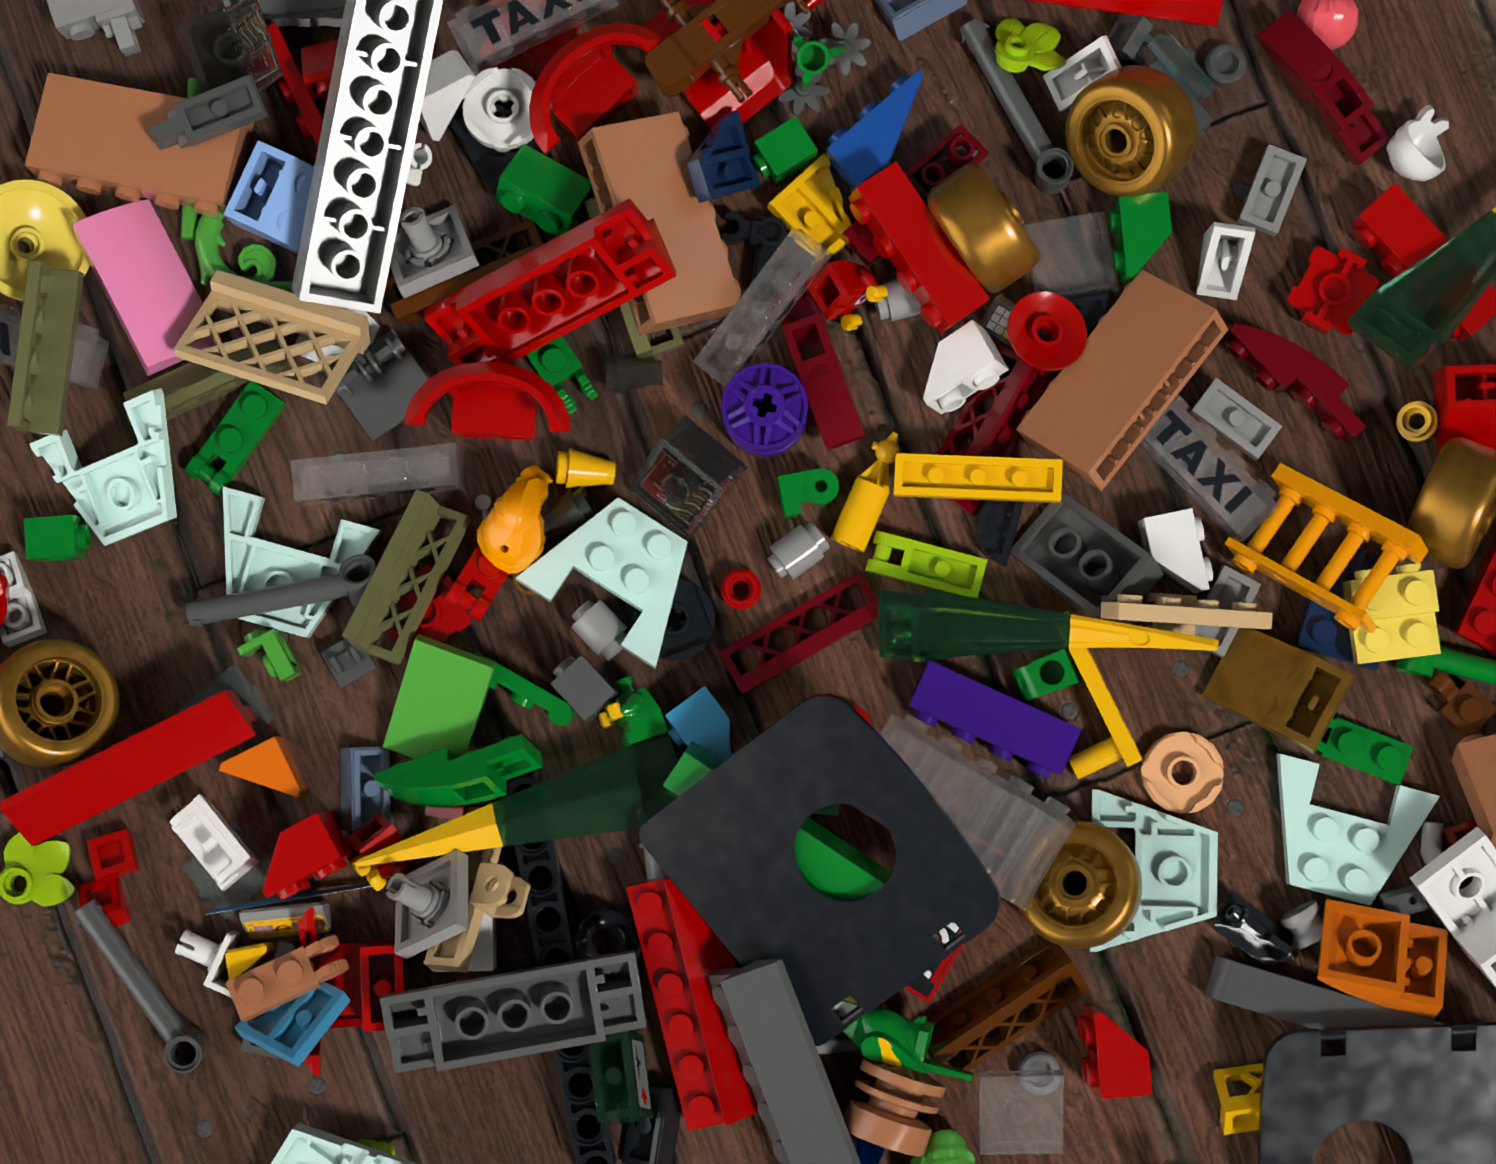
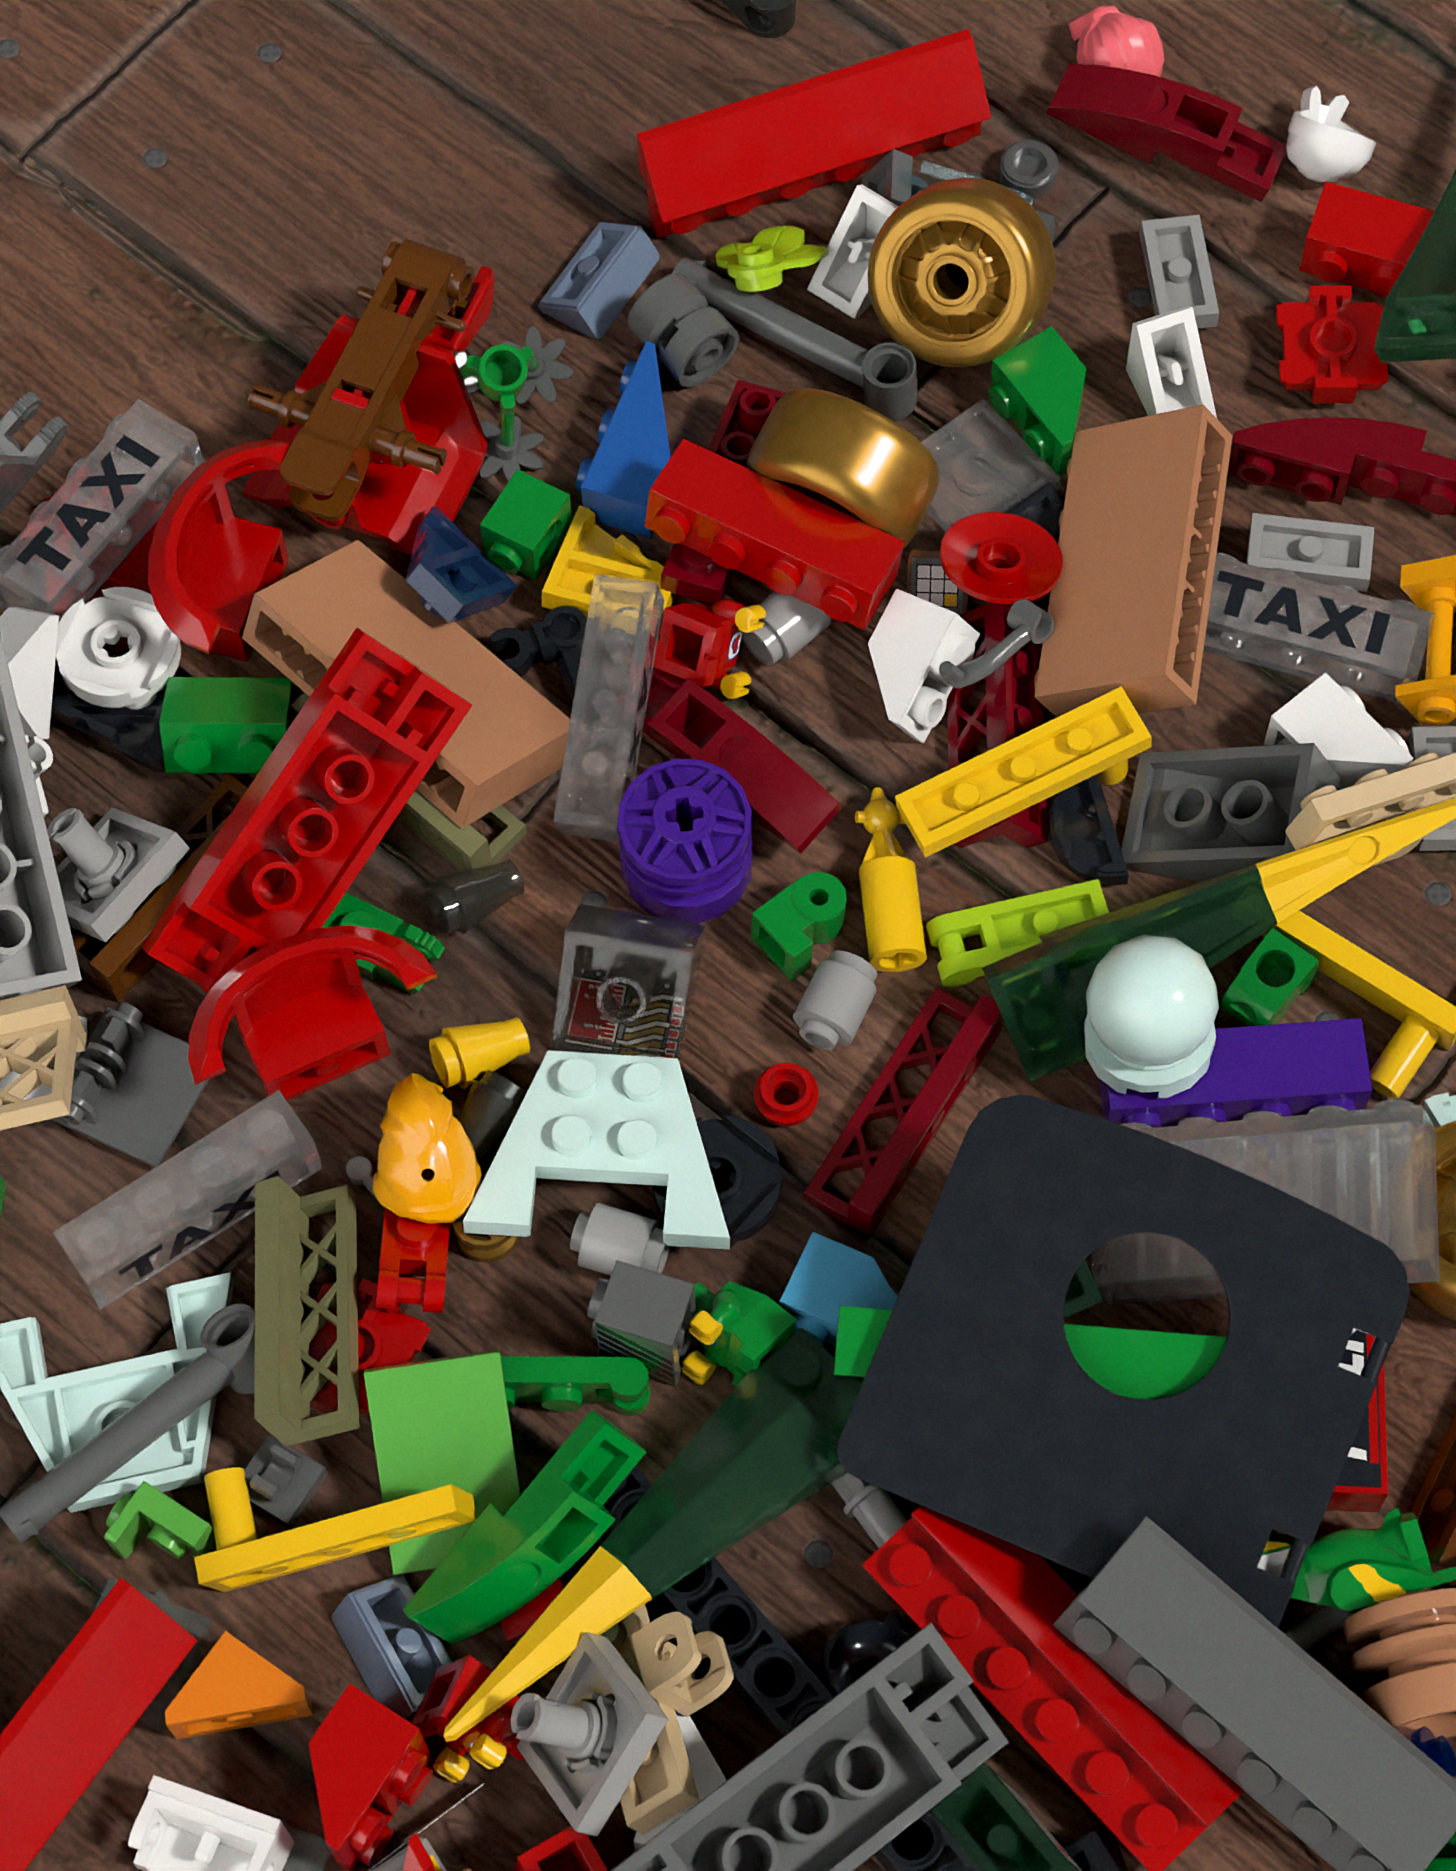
camera: 30 degrees left, 20 degrees down
none -> yellow piece [194,1467,477,1592]
none -> dark grey wheel [627,273,739,387]
none -> dark grey piece [939,599,1055,689]
none -> light aqua tile [1084,935,1219,1098]

